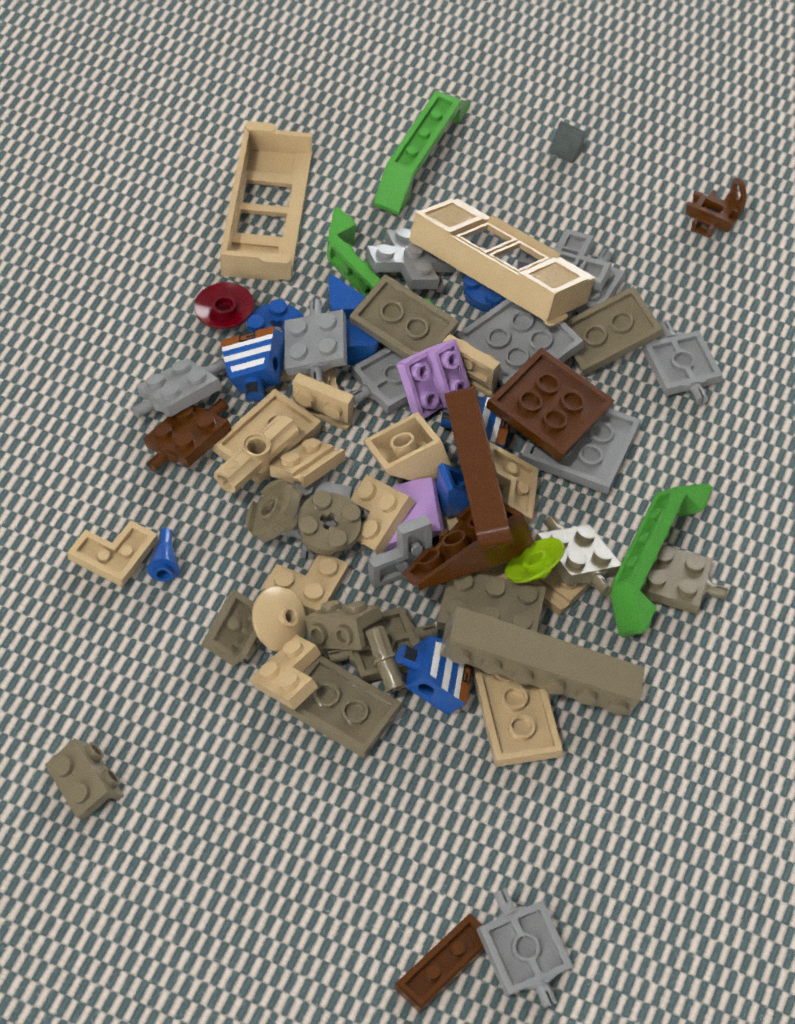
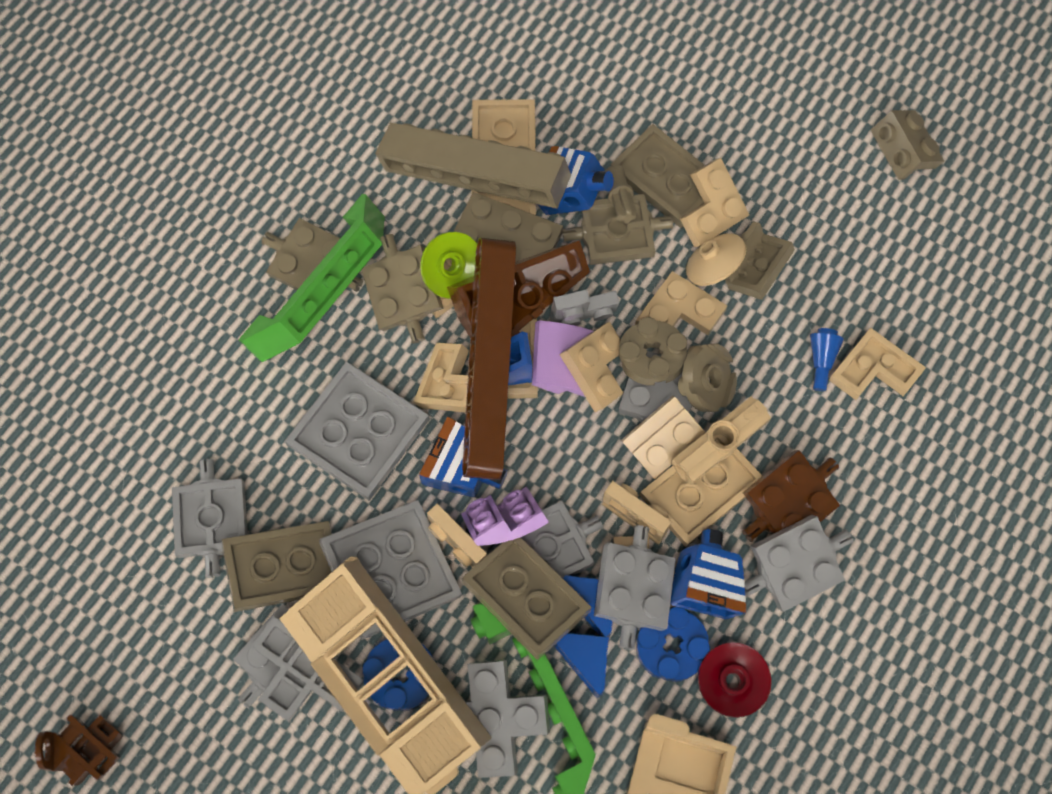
camera: 165 degrees left, 15 degrees up
dark tan bracket [305,600,382,650] -> none
tan slope [363,412,451,481] -> none
reddish brown plate [486,348,615,461] -> none

